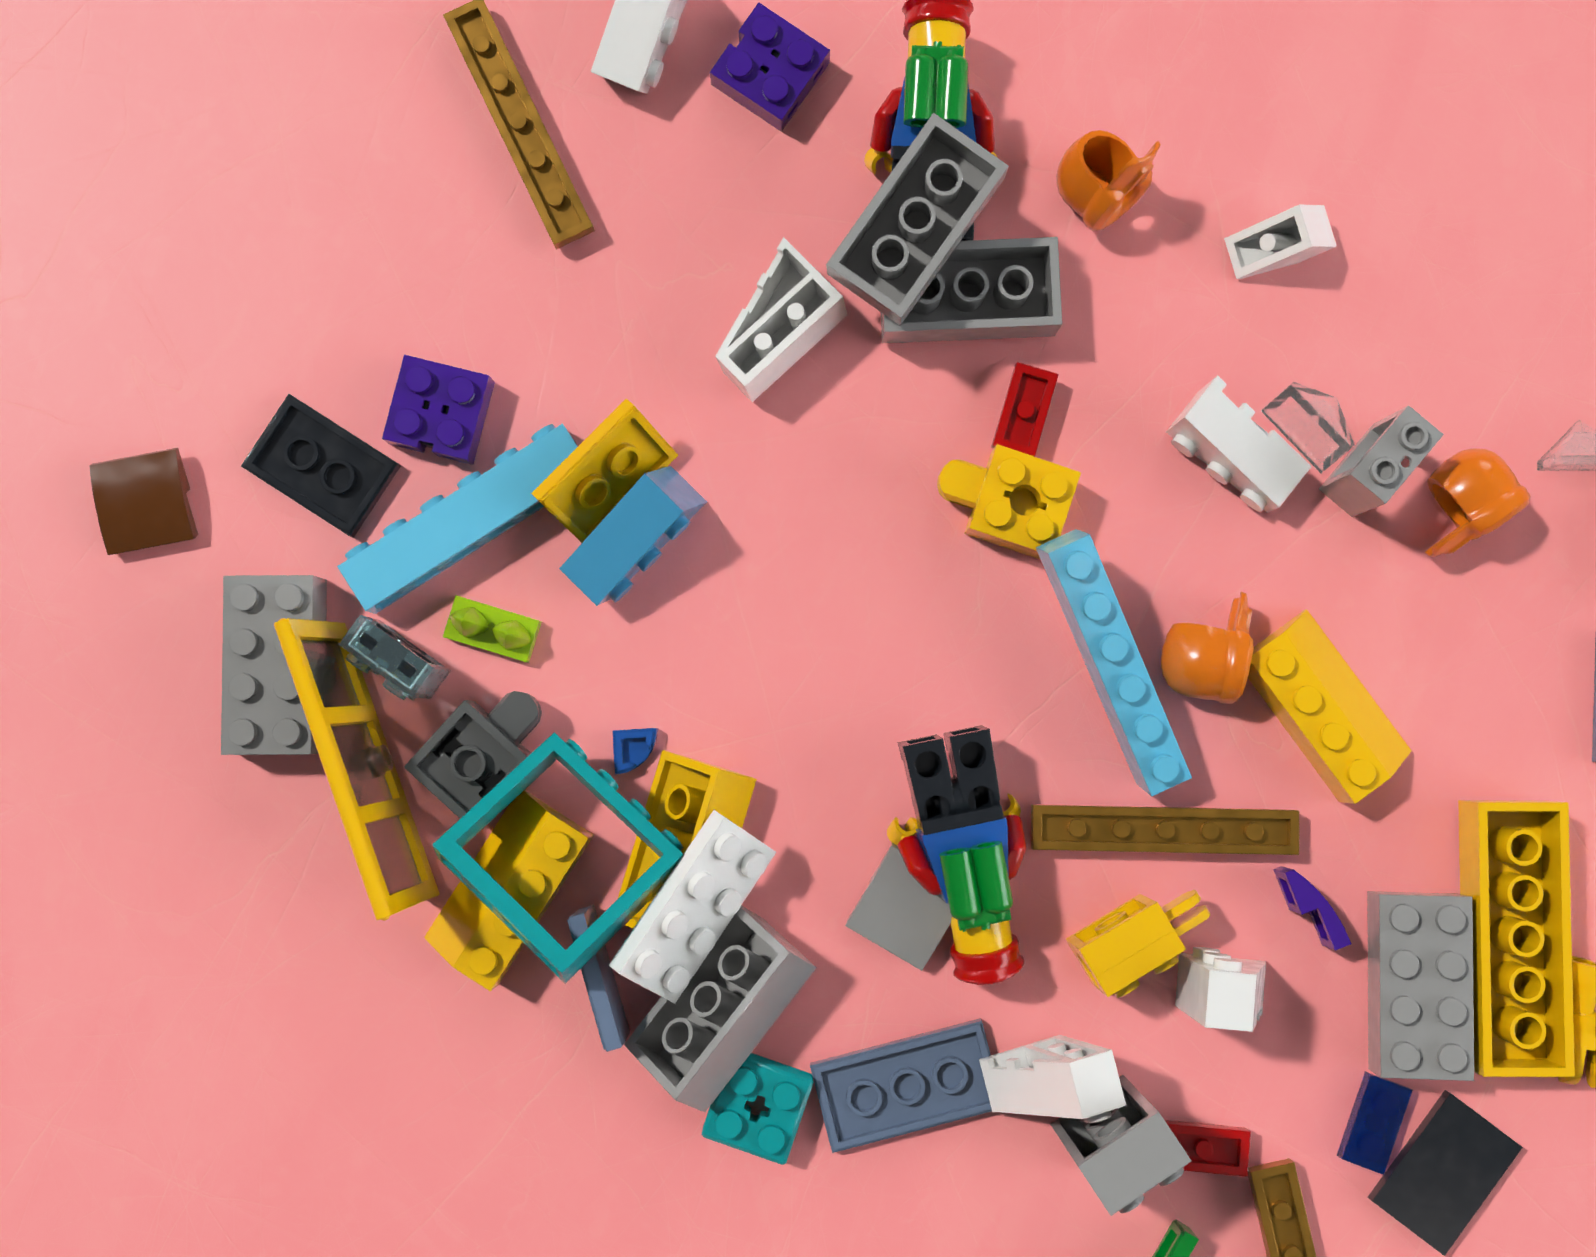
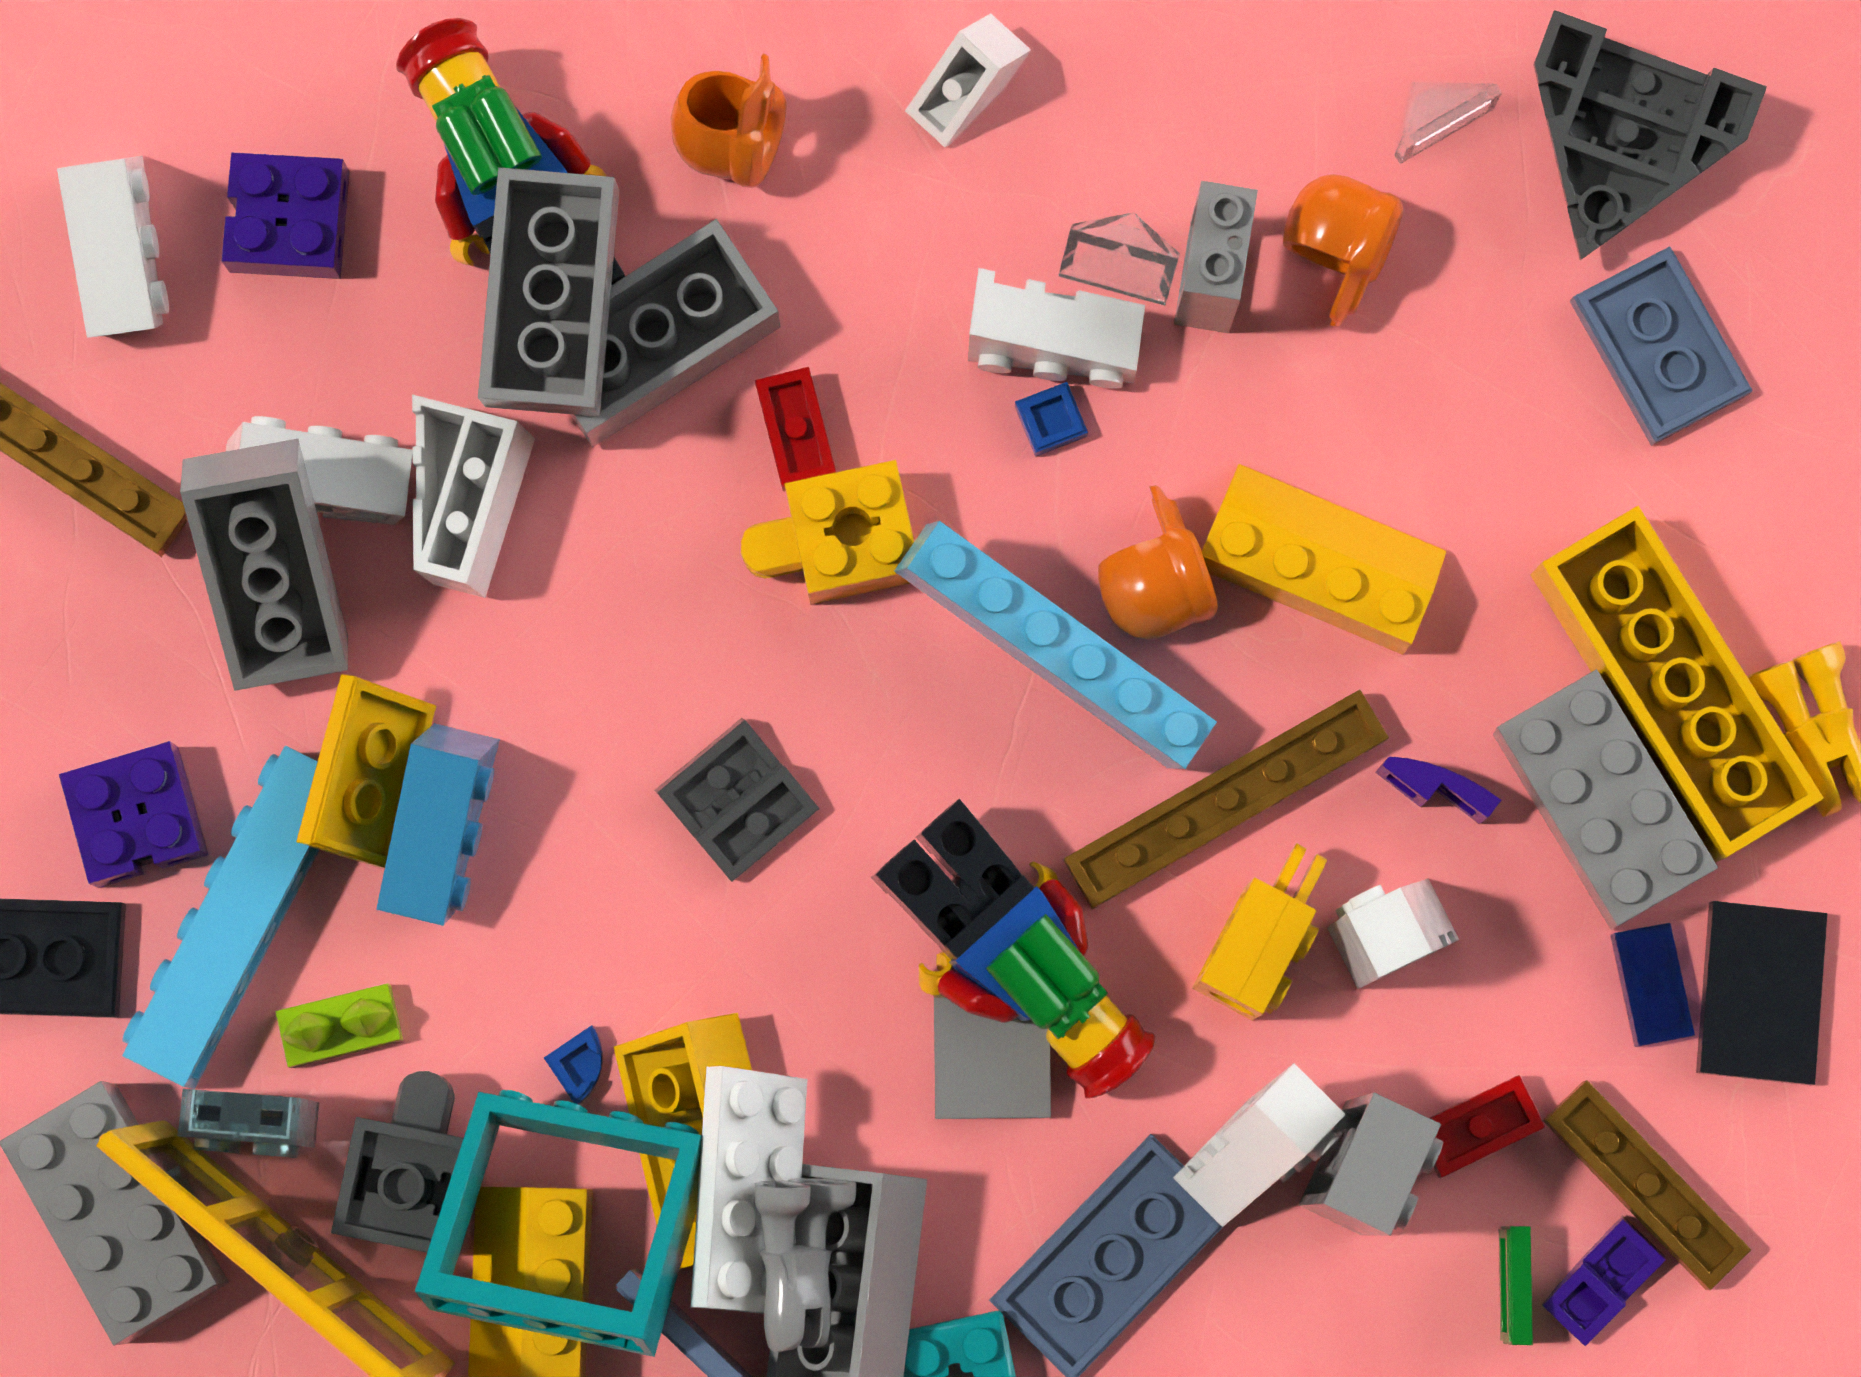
camera: 30 degrees left, 5 degrees down
none -> light grey brick [180,439,348,691]
none -> white wedge [226,416,413,525]
none -> dark grey slope [655,718,820,882]
none -> light grey piece [755,1178,856,1352]
none -> blue tile [1015,382,1088,457]

